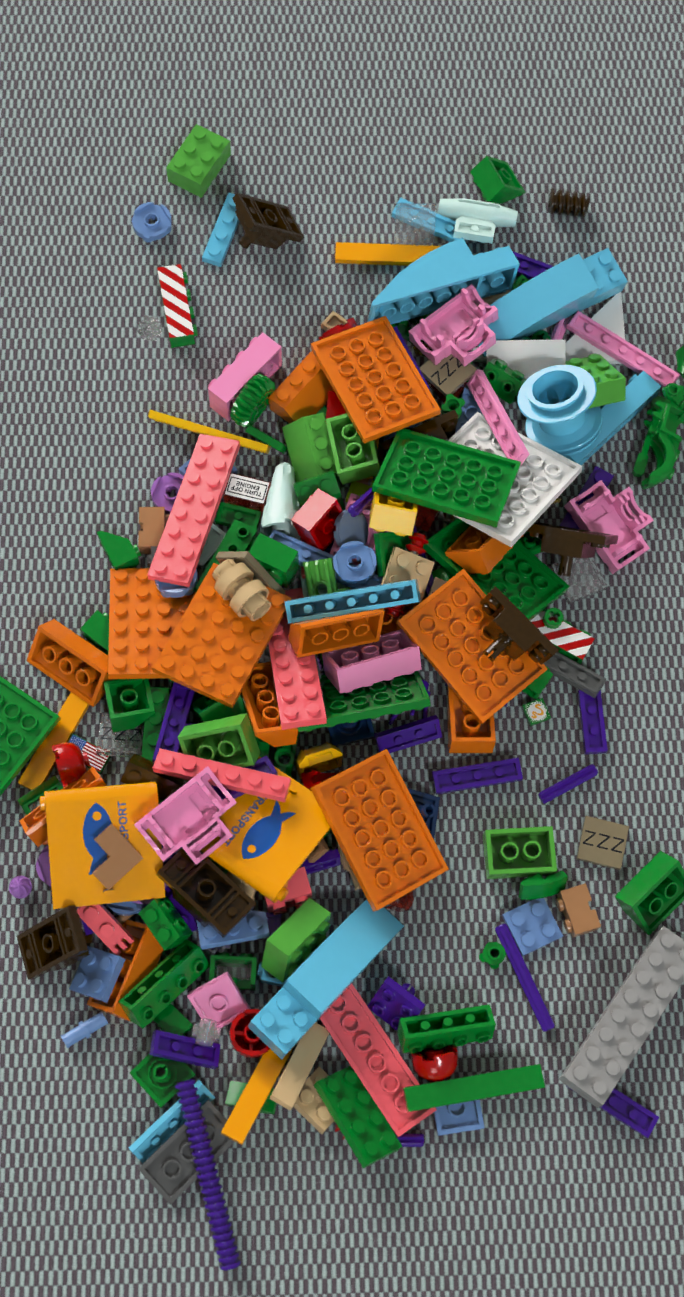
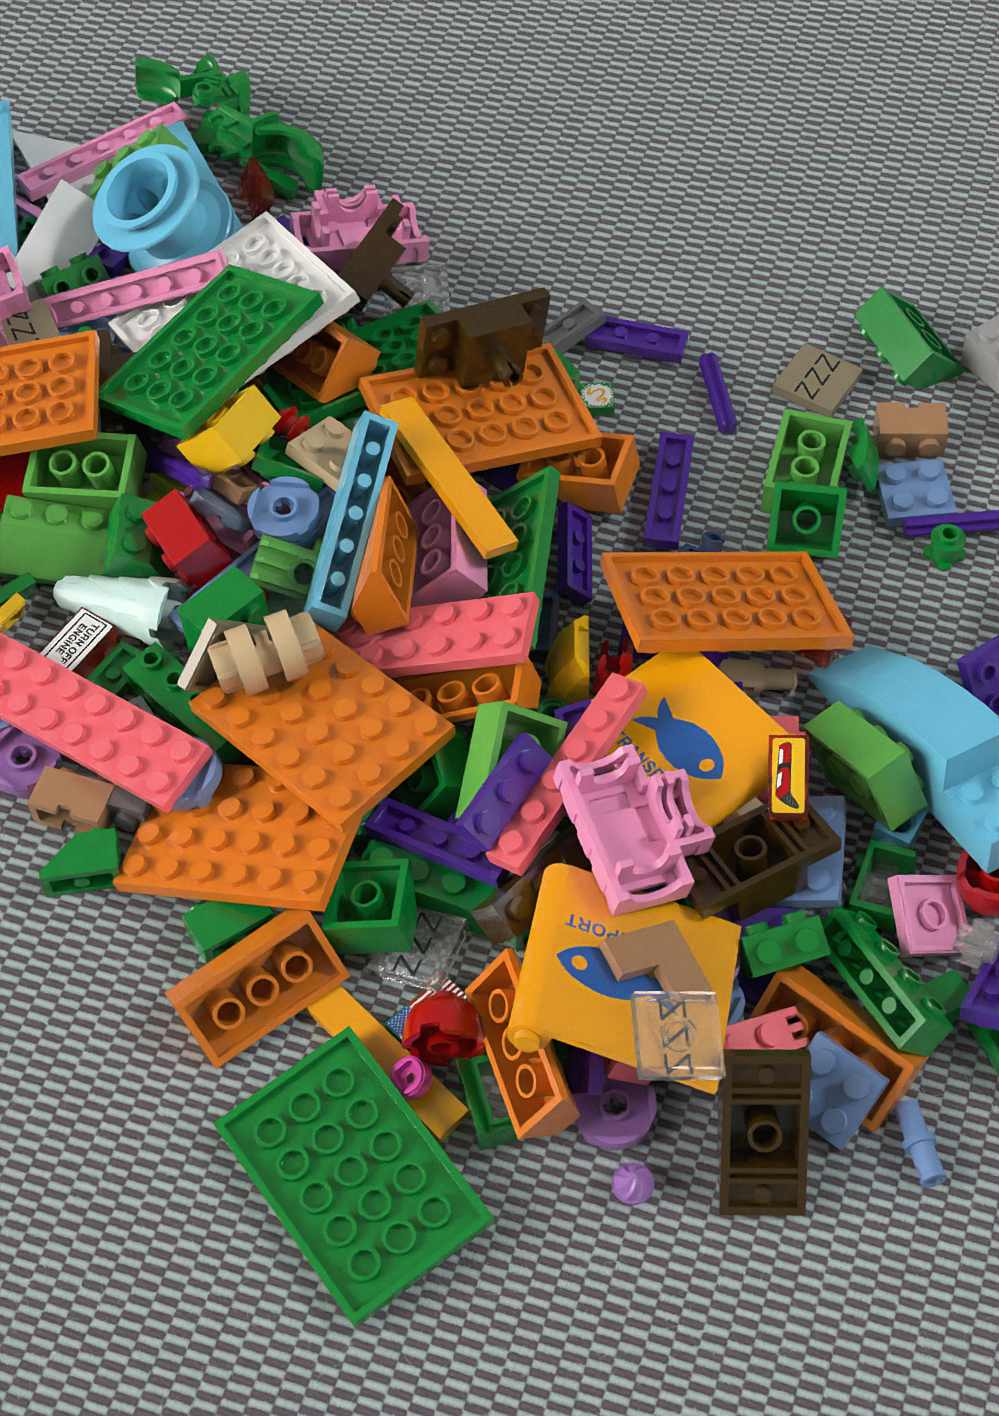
camera: 65 degrees left, 15 degrees down
none -> medium nougat plate [212,470,264,505]
none -> clear red slope [239,157,274,221]
none -> light orange tile [380,396,518,560]
none -> dark pink tile [390,1056,432,1100]
none -> dark purple plate [454,733,553,851]
none -> clear tile [630,991,726,1080]
none -> green slope [767,480,847,559]
none -> slope [768,735,809,821]

